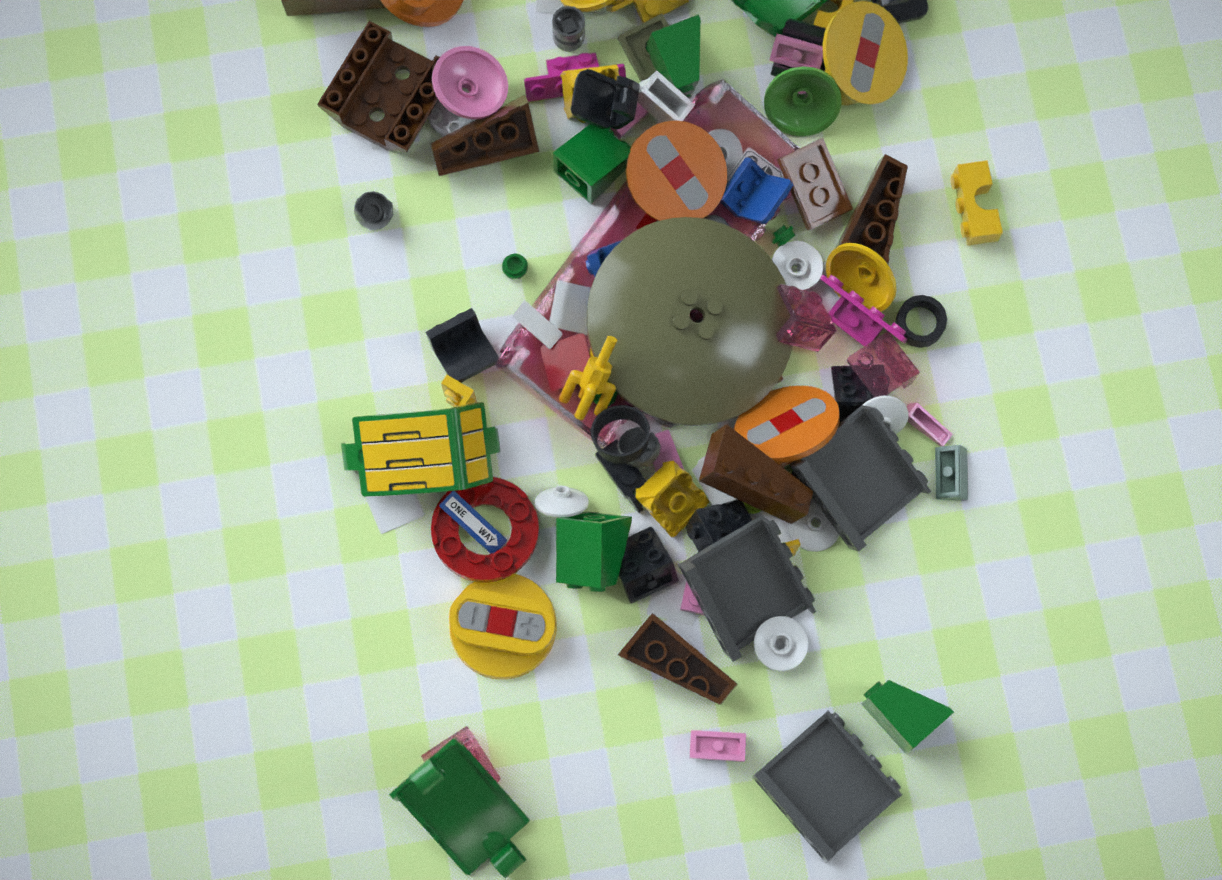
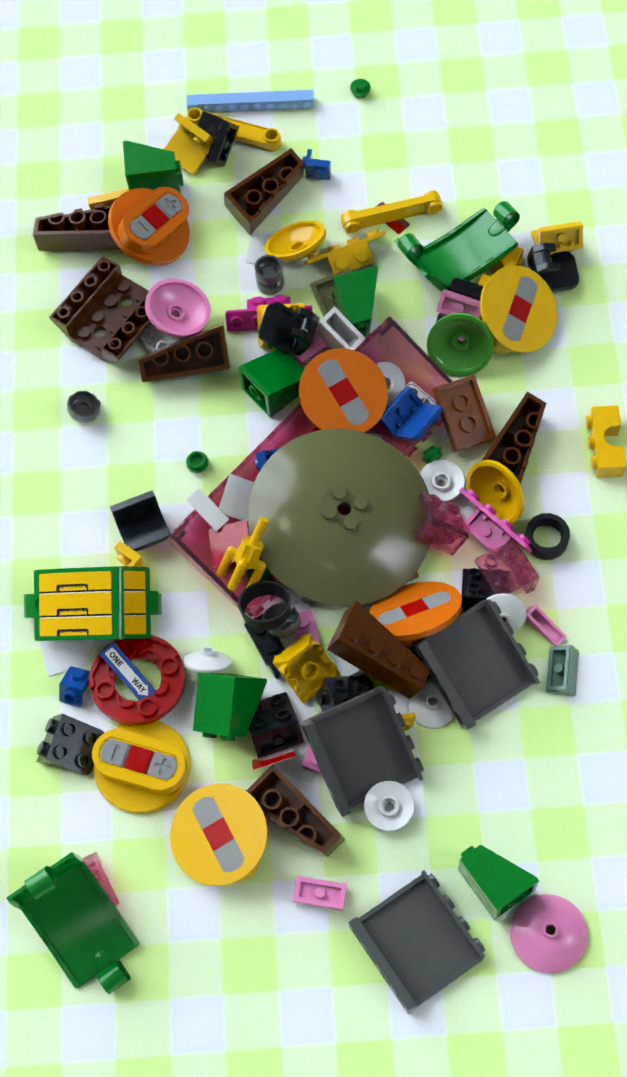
camera: 15 degrees right, 10 degrees down
none -> black bracket [36,713,104,776]
none -> blue bracket [59,666,90,707]
none -> yellow piece [170,783,268,886]
none -> red sticker [252,747,296,770]
none -> bright pink dish [510,894,588,974]

